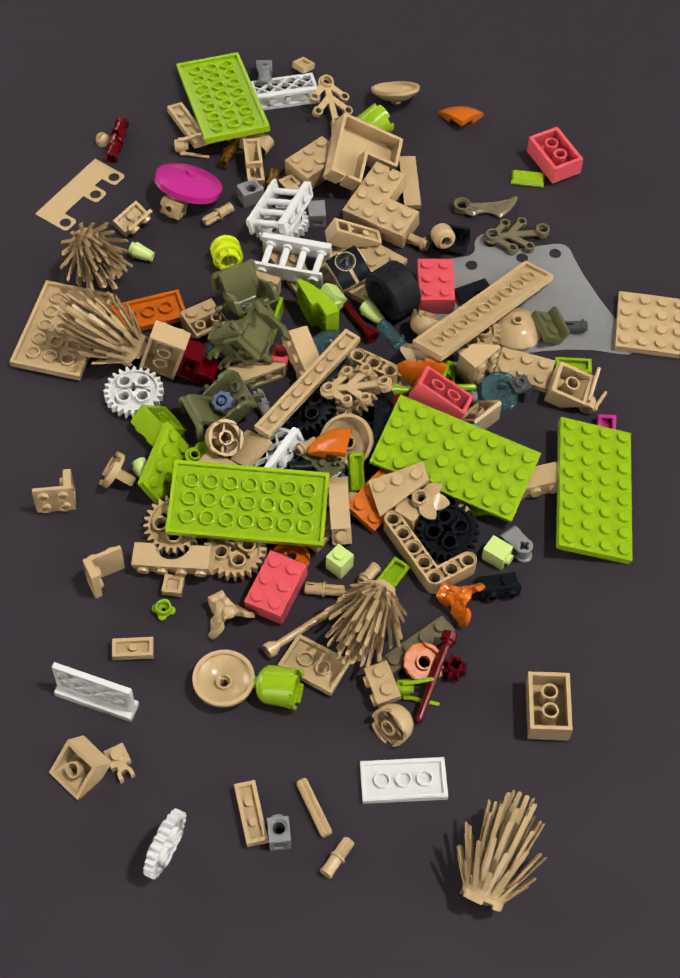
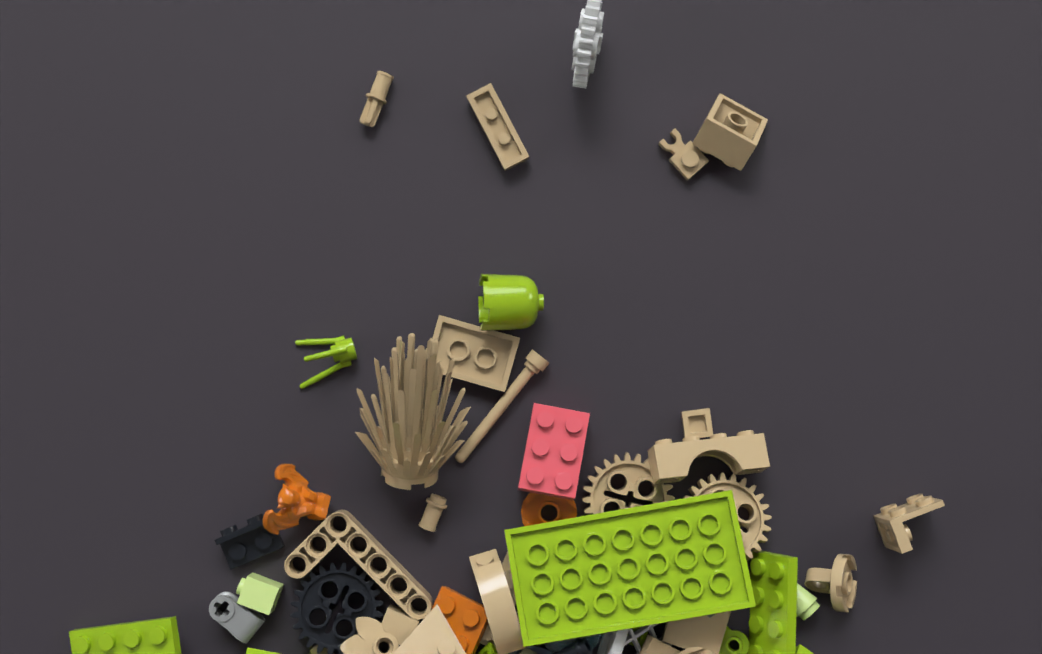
camera: 165 degrees right, 30 degrees up
white fence [52,662,139,722] -> none
tan bracket [83,545,125,599] -> none
tan plate [112,637,154,660] -> none
lime plate [152,599,176,621] -> none
tan dish [192,650,255,707] -> none
tan animal [208,590,255,639] -> none
light grey brick [267,814,291,851] -> none
tan axle [297,778,332,838] -> none
tan axle [305,581,345,597] -> none
yellowish green brick [326,544,354,579] -> none
white tile [360,757,448,804] -> none
tan bracket [362,660,402,708] -> none
tan cylinder [372,703,414,747] -> none
lime tile [376,557,411,588] -> none
dark tan plate [379,616,455,676] -> none
orange tile [403,642,444,683] -> none
dark red piece [415,630,458,723] -> none
dark red gear [442,655,467,682] -> none
tan plant [456,789,547,912] -> none
tan brick [525,671,573,741] -> none

